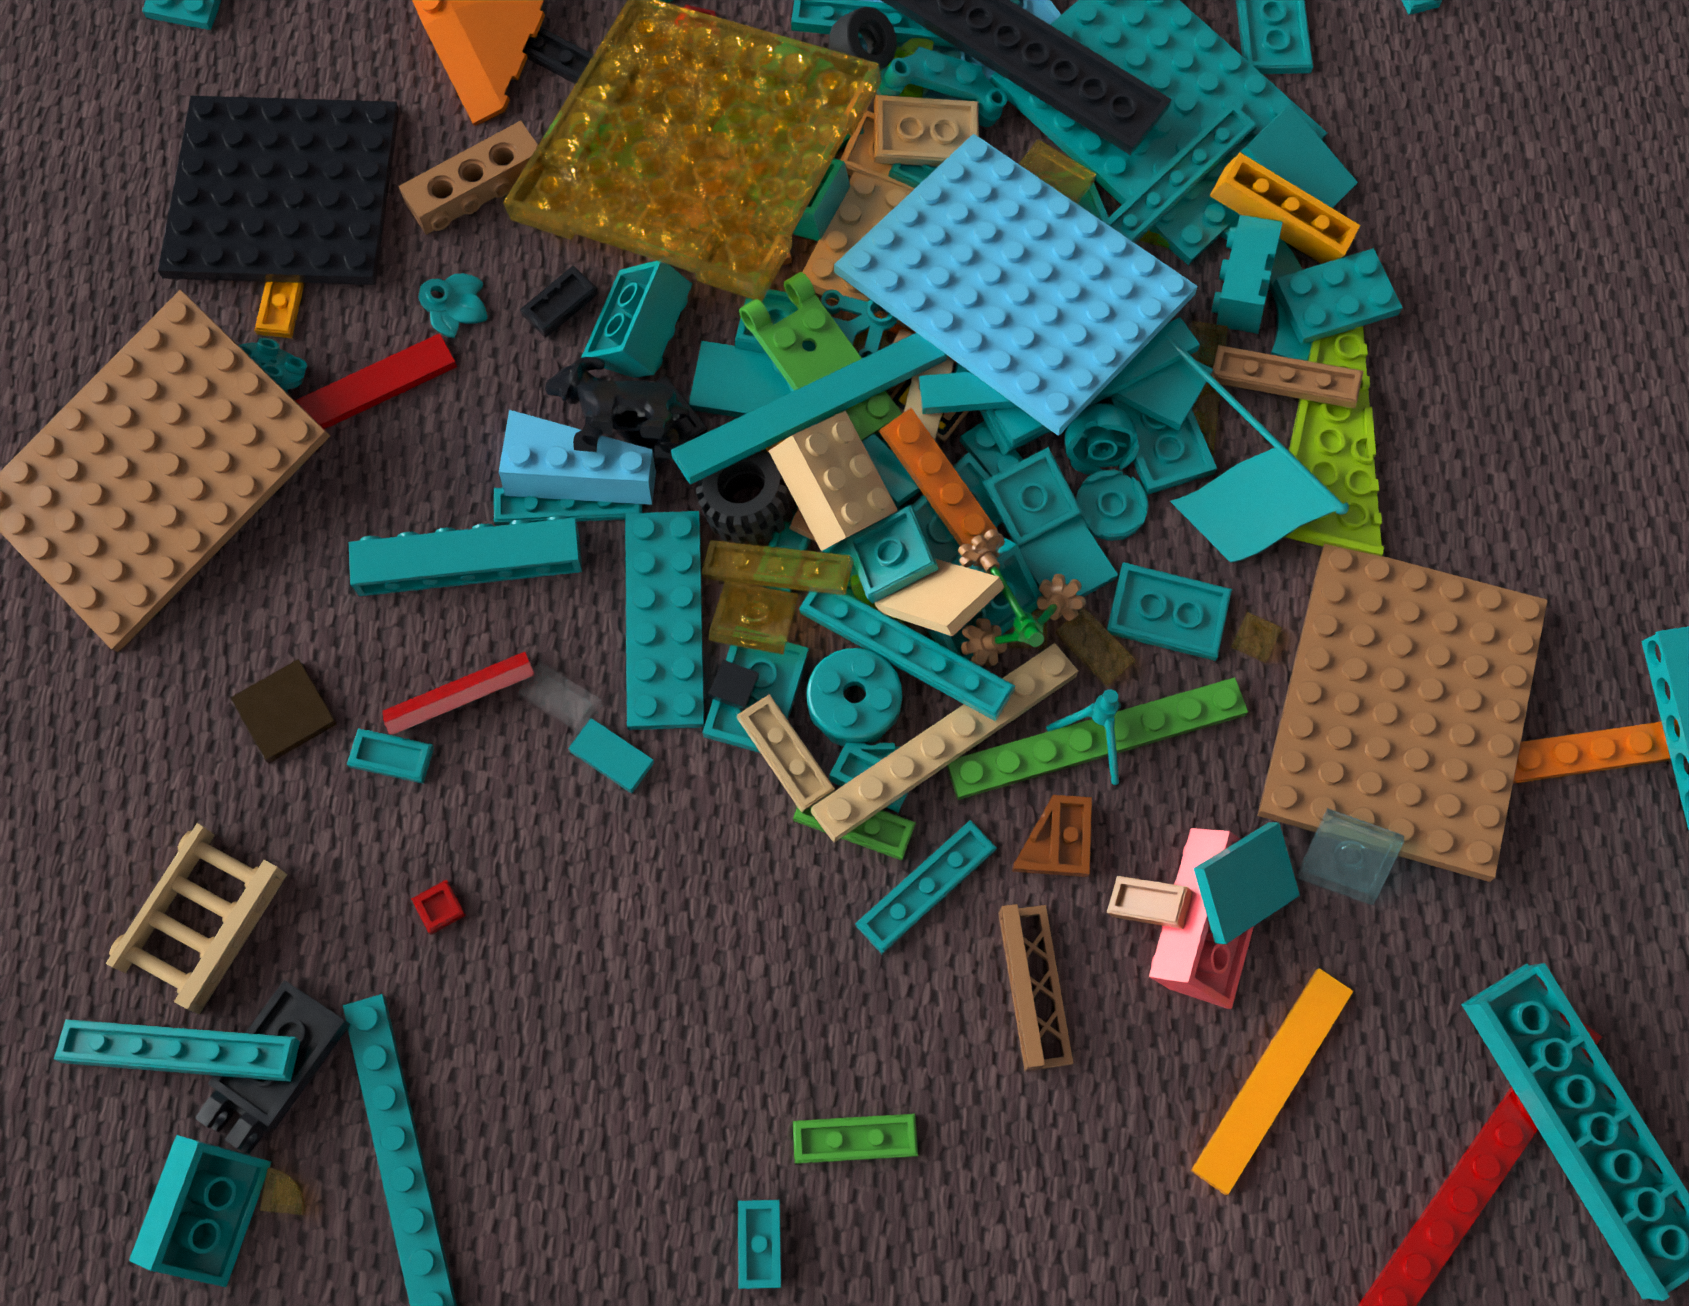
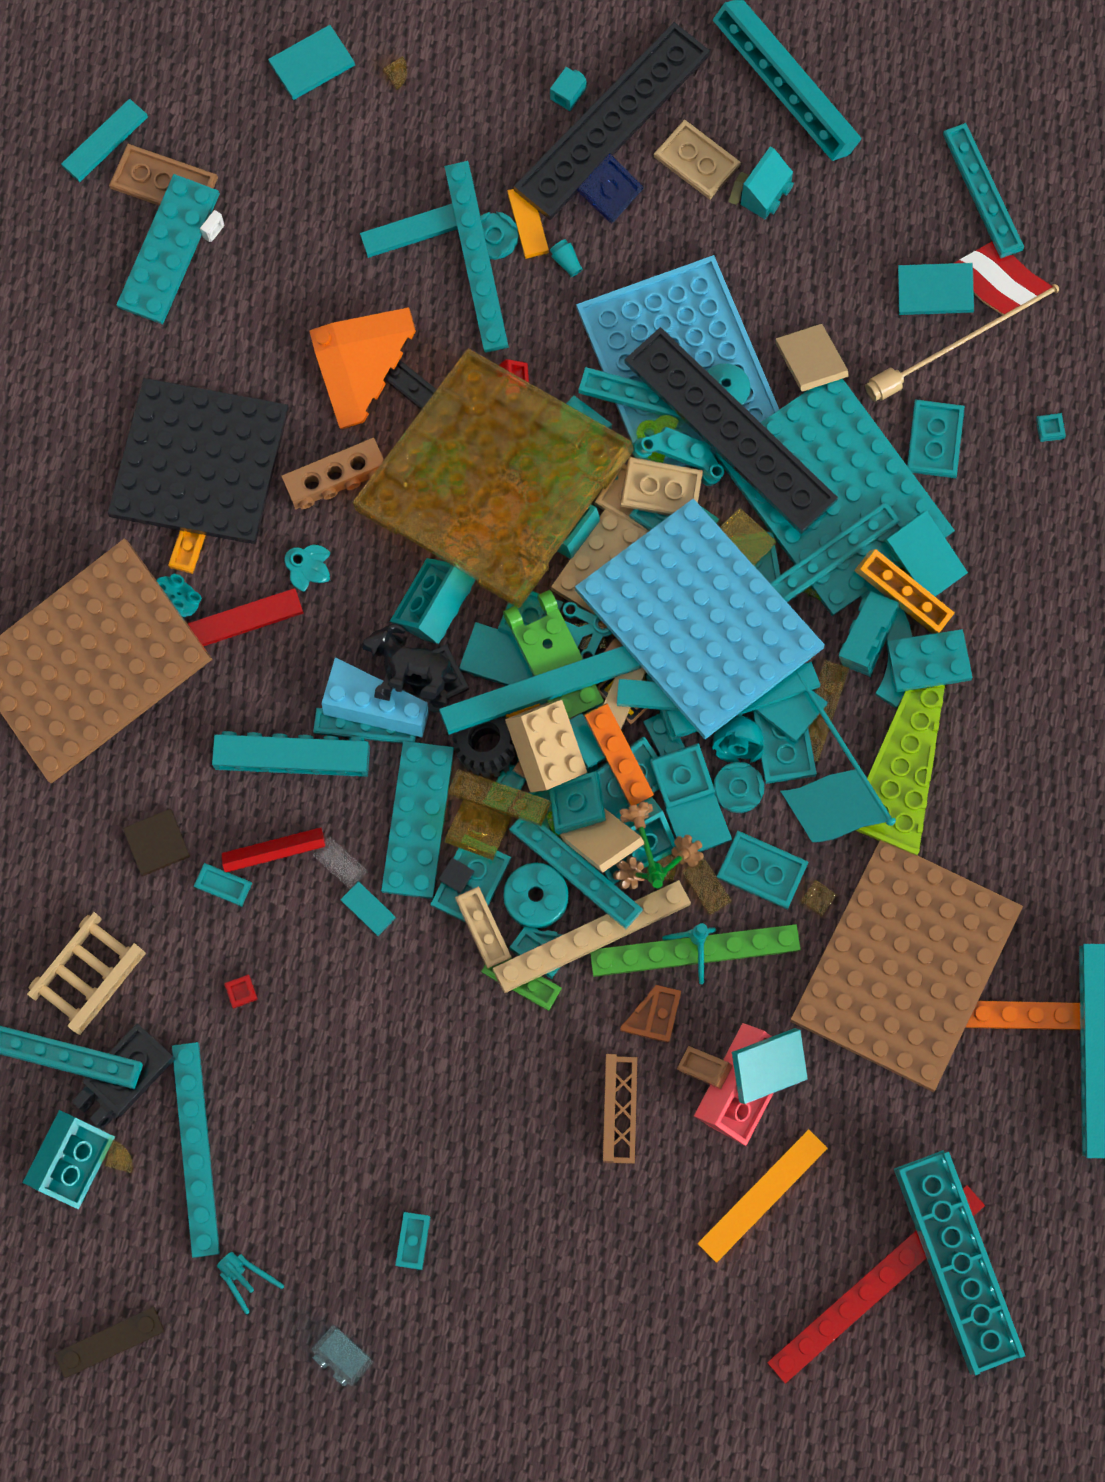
camera: 15 degrees right, 5 degrees up
black plate [520,266,598,338] -> none
bright green tile [793,1114,918,1164] -> none
black tyre [829,7,897,78] -> none
teal tile [855,820,997,954] -> none
medium nougat tile [1211,345,1363,409] -> none
clear light blue tile [1298,808,1404,905] -> none

